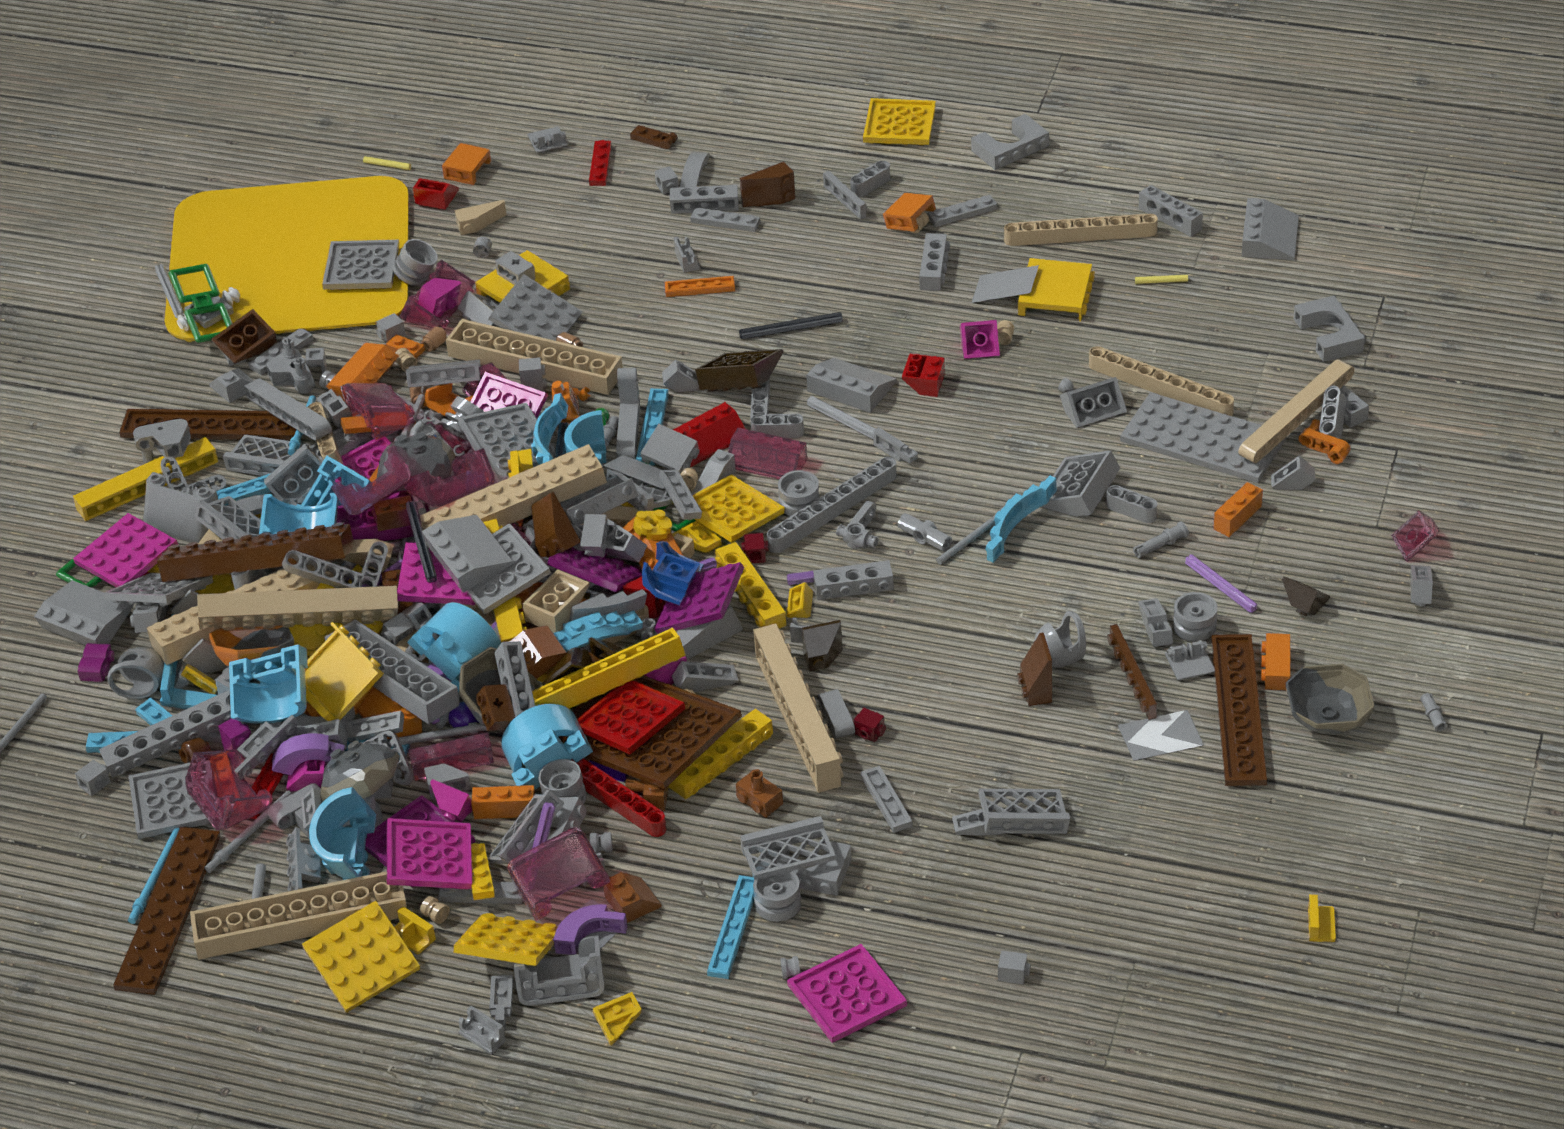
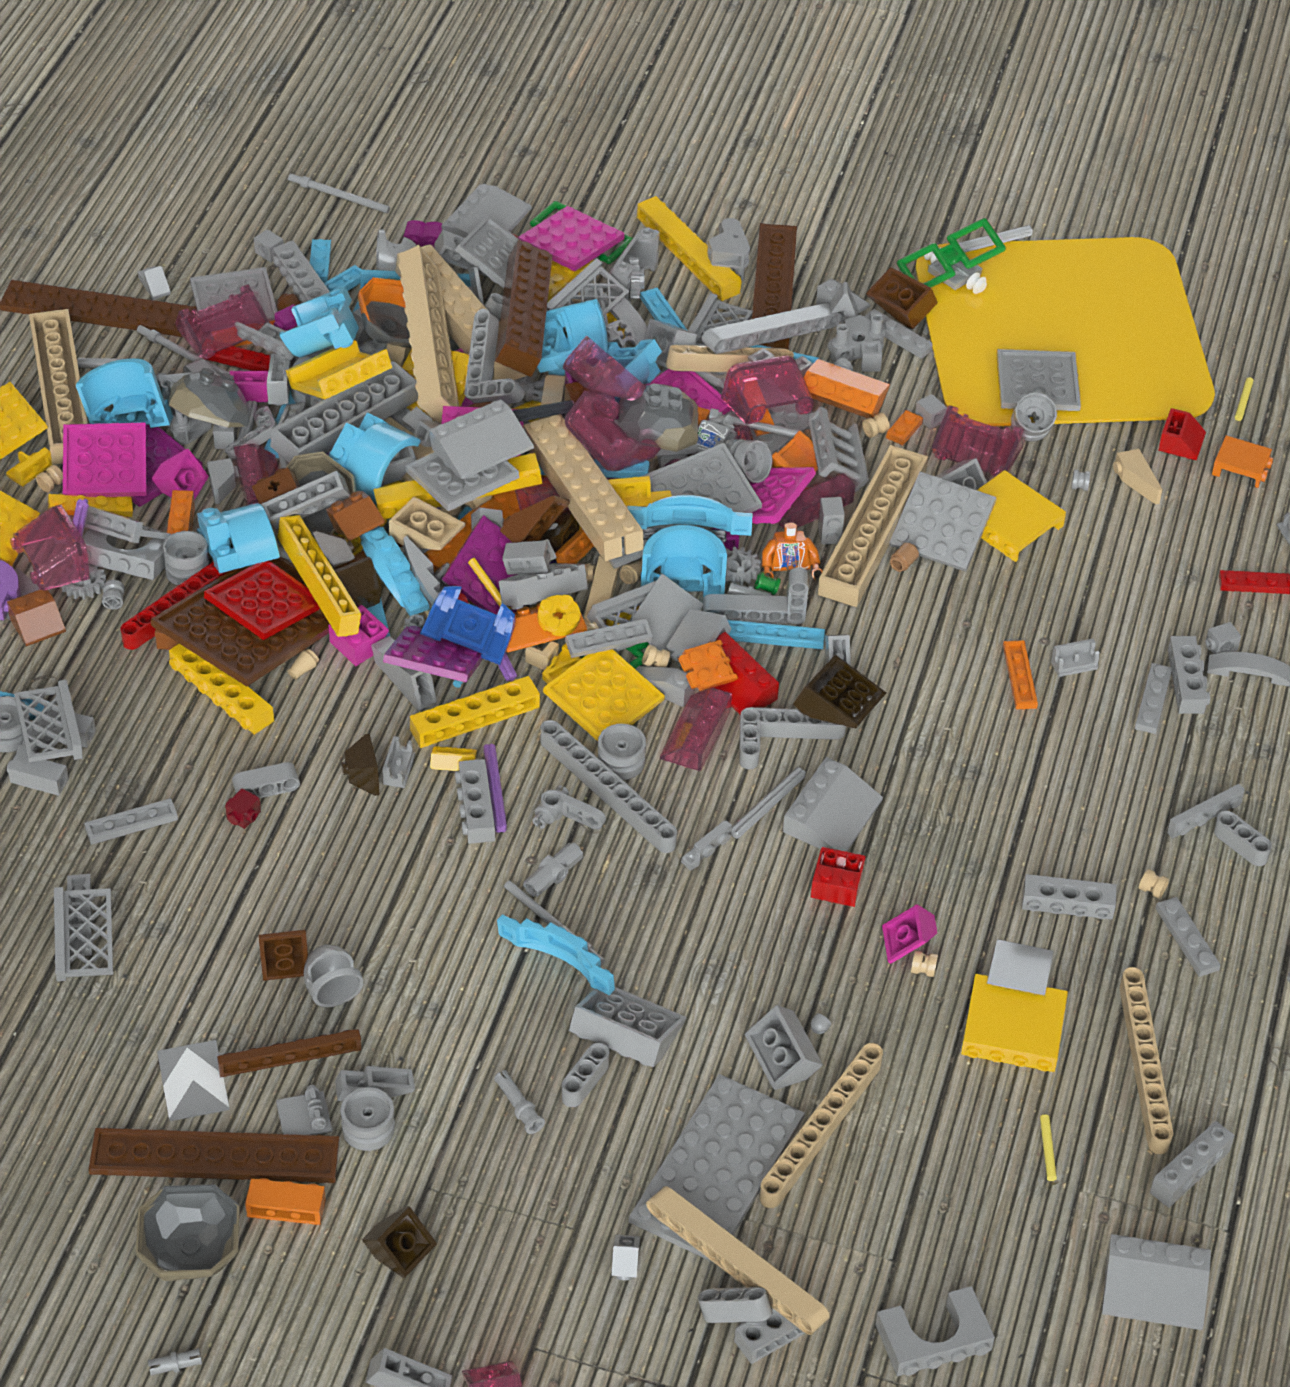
camera: 85 degrees right, 5 degrees up
medium azure bar [128,828,180,924] -> none
light grey beam [160,457,226,492] -> none
medium lavender arch [272,733,345,775] -> none
dark pink slope [417,278,462,321] -> none
medium nougat brick [421,327,447,352] -> none
light grey brick [495,251,536,285] -> none
light grey fence [560,476,639,525] -> none
light grey slope [672,661,739,692] -> none
dark orange brick [736,769,783,818] -> none
black axle [739,312,843,339] -> none
reddish brown slope [740,161,796,207] -> none
dark red brick [741,533,769,564] -> none
tan brick [753,624,843,793] -> none
orange panel [883,193,936,232] -> none
medium lavender axle [1185,554,1257,613] -> none
orange brick [1213,482,1263,537] -> none
orange beam [1298,419,1351,464] -> none
none -> slope [138,266,171,300]
none -> yellow bar [468,558,511,610]
none -> orange plate [678,640,738,691]
none -> light grey slope [831,282,858,318]

